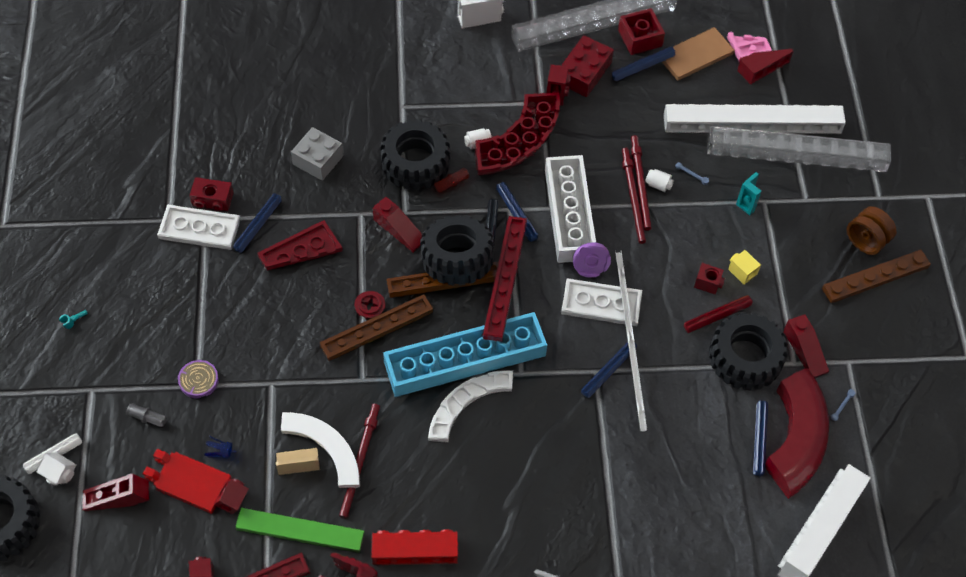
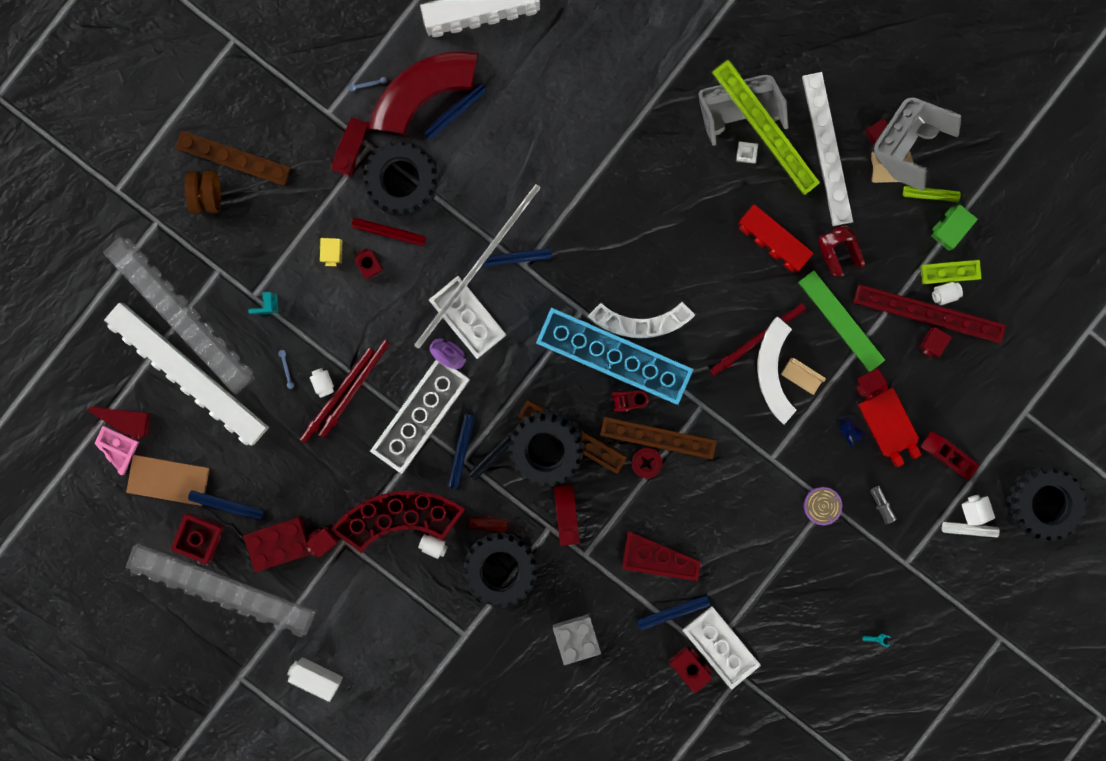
camera: 140 degrees left, 30 degrees up
dark red tile [483,216,527,342] -> none
none -> dark red piece [611,390,649,412]

